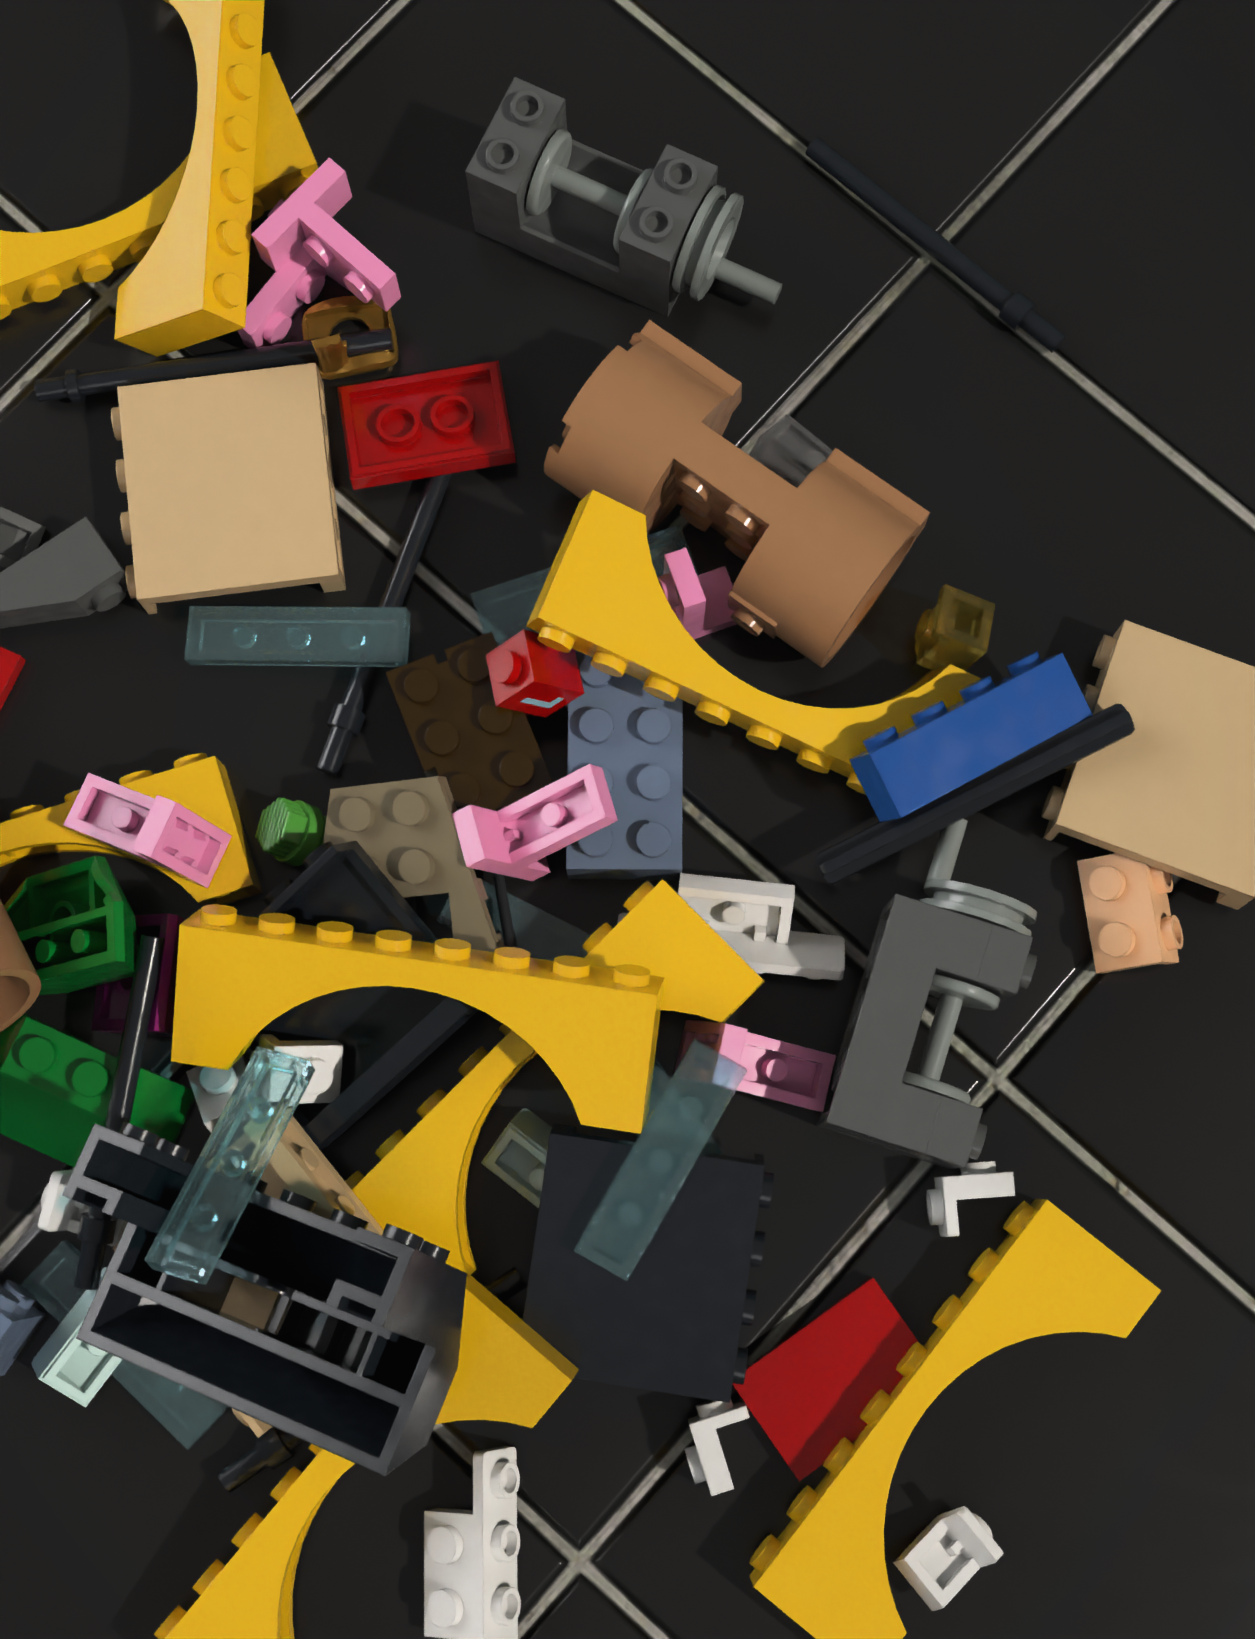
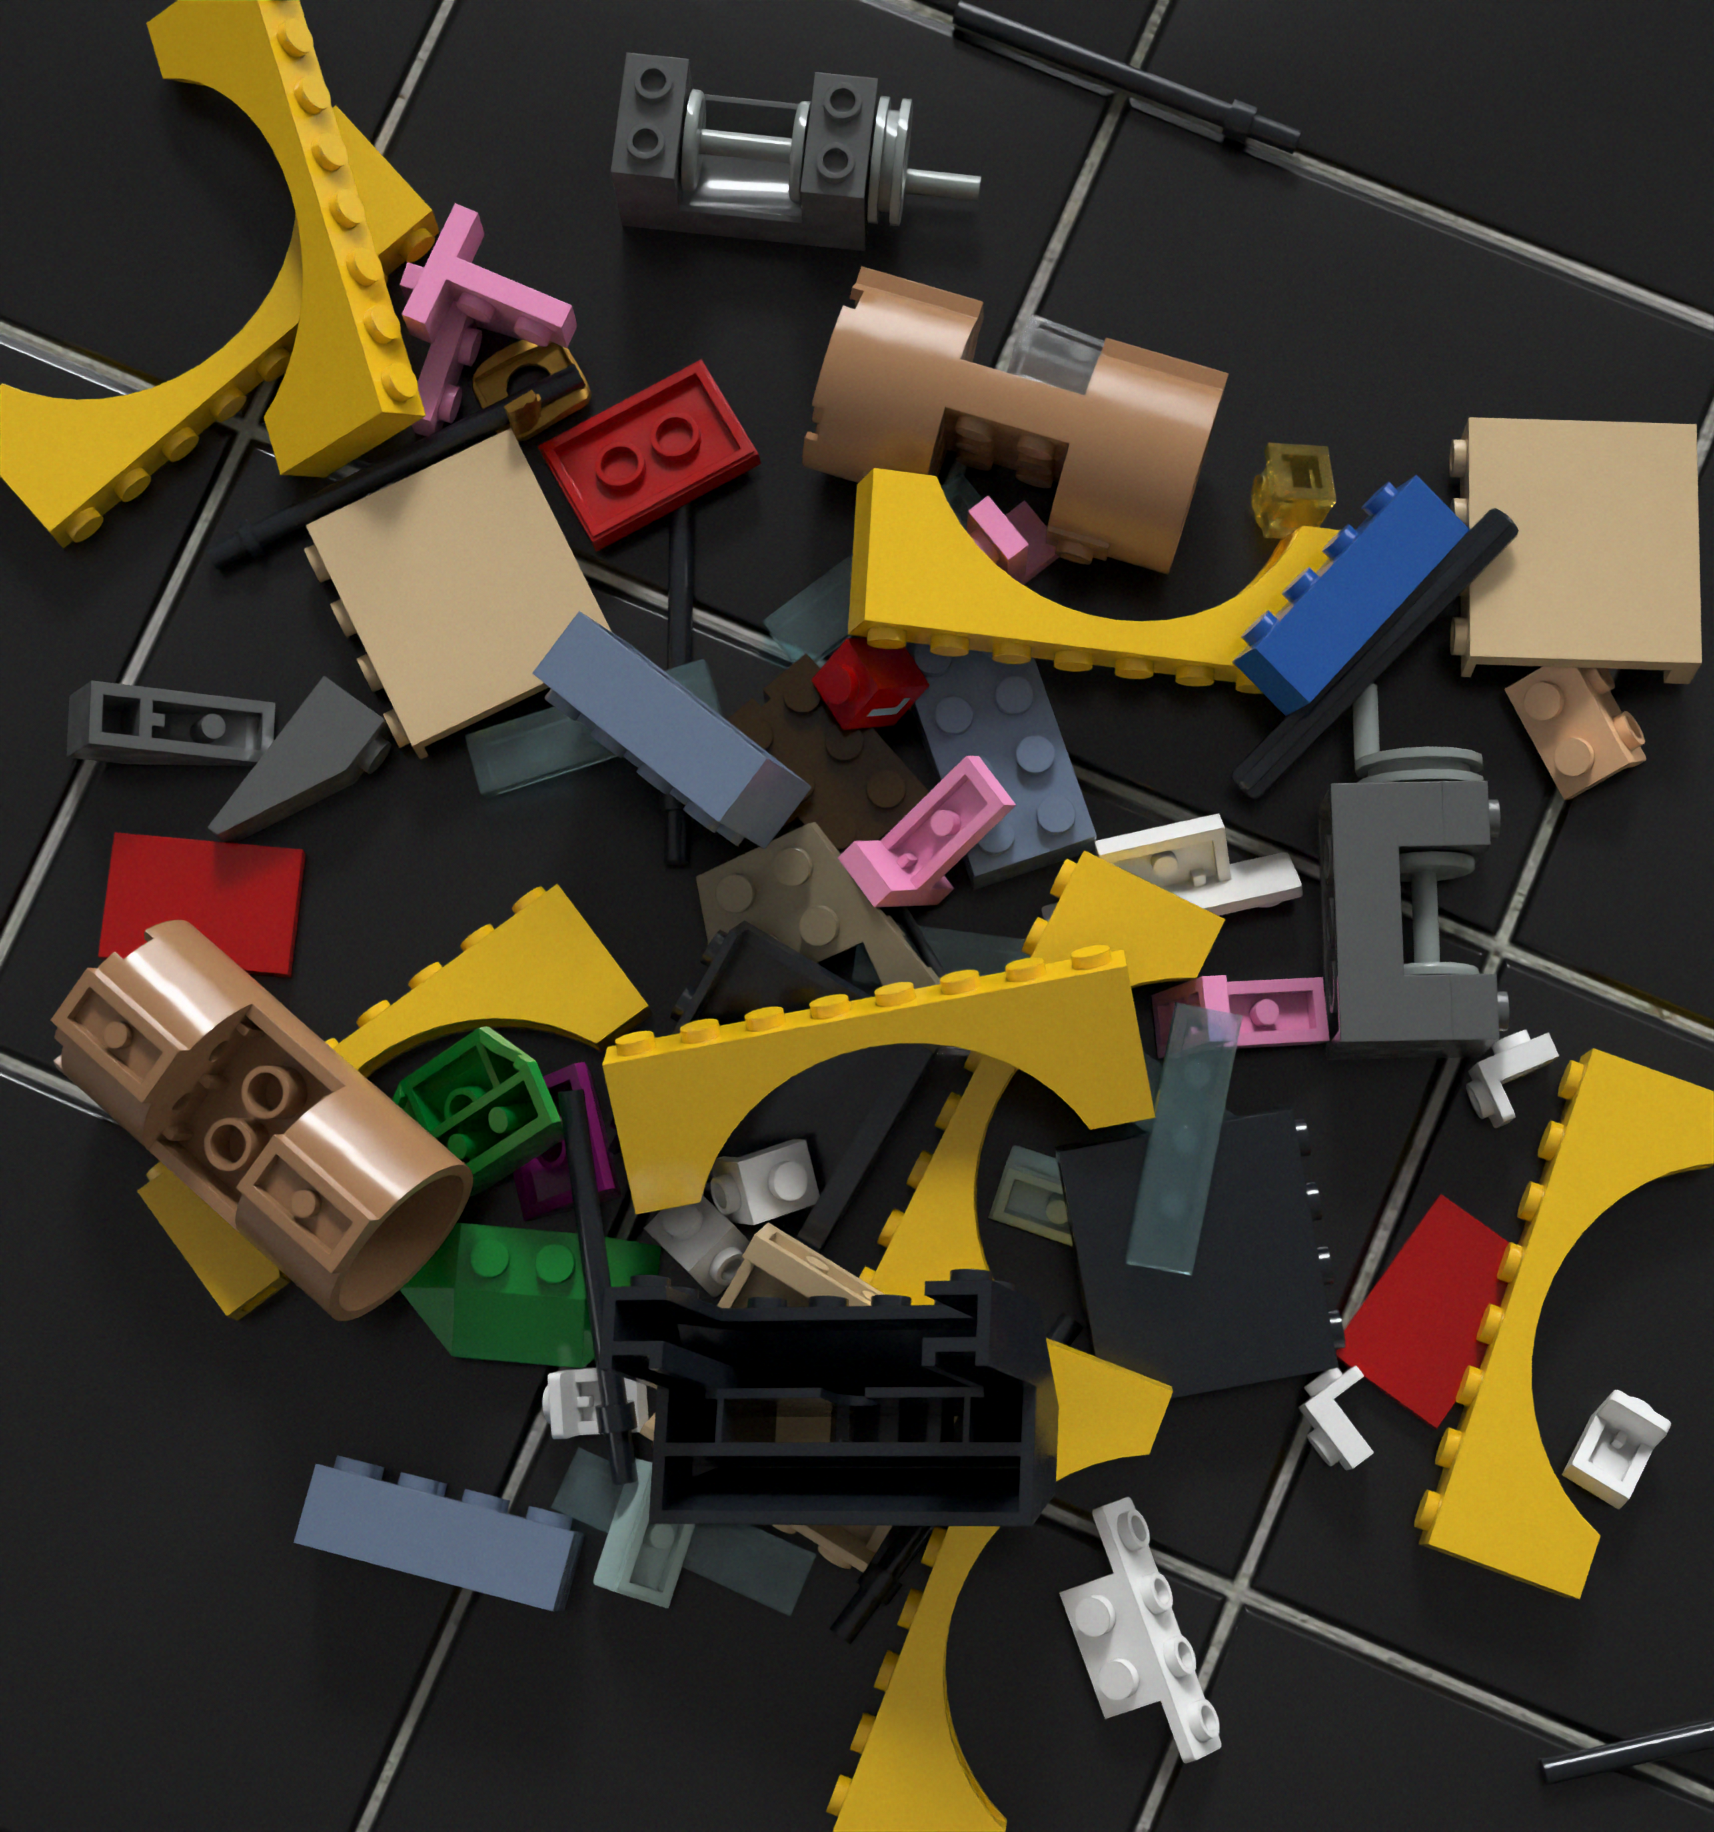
camera: 15 degrees left, 0 degrees up
bright pink bracket [63,773,232,888] -> none
clear light blue tile [144,1046,315,1286] -> none
bright green piece [255,797,327,866] -> none
none -> sand blue brick [532,611,812,849]

